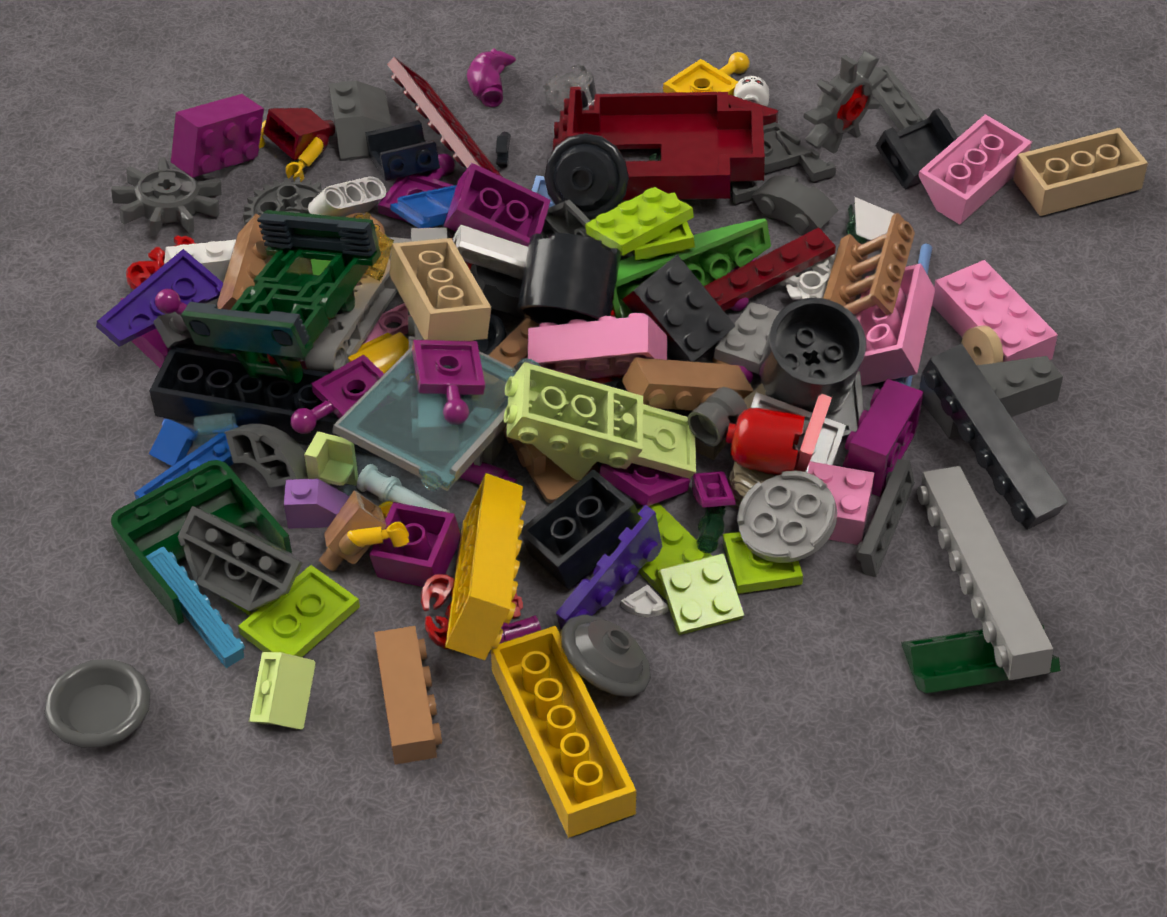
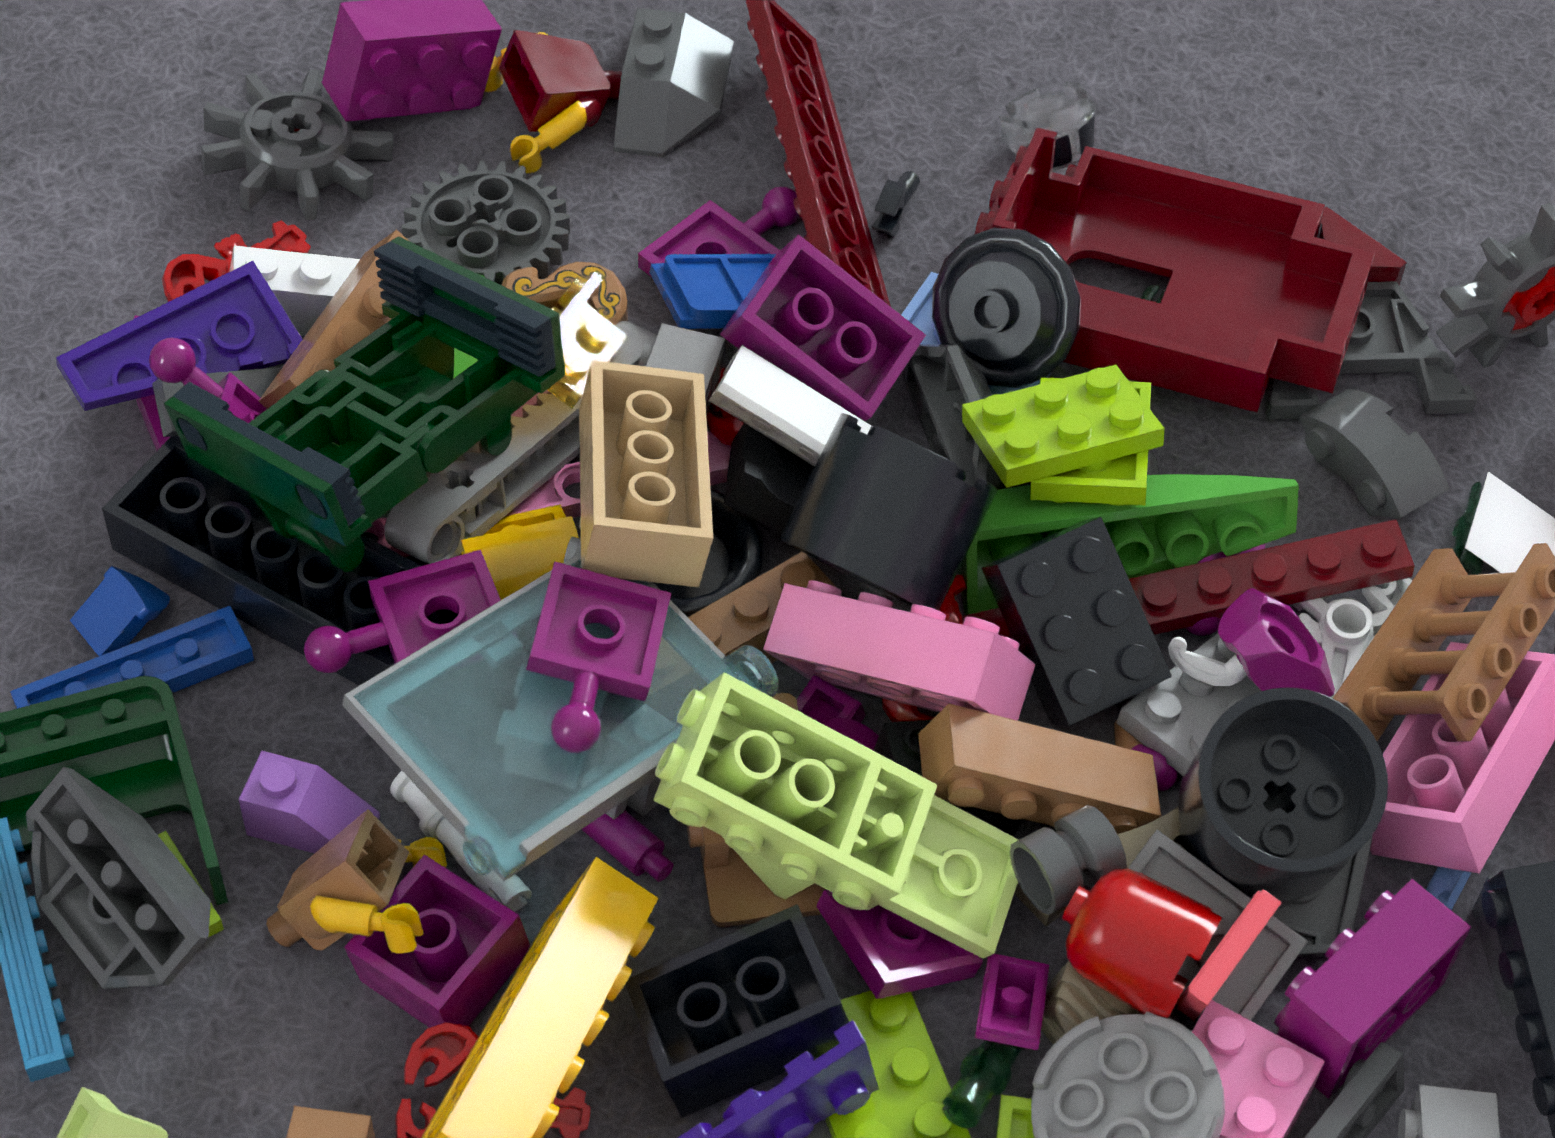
camera: 15 degrees right, 5 degrees up
clear light blue piece [194,412,236,436] -> none
dark grey brick [225,424,308,488] -> none
lime plate [238,565,360,657] -> none
yellowish green panel [304,431,358,486] -> none
white beam [308,176,386,217] -> none
black panel [365,120,440,181] -> none
magenta animal [467,48,516,107] -> none
yellow plate [663,52,750,96] -> none
white head [734,76,769,106] -> none
none -> magenta hat [1168,588,1335,697]

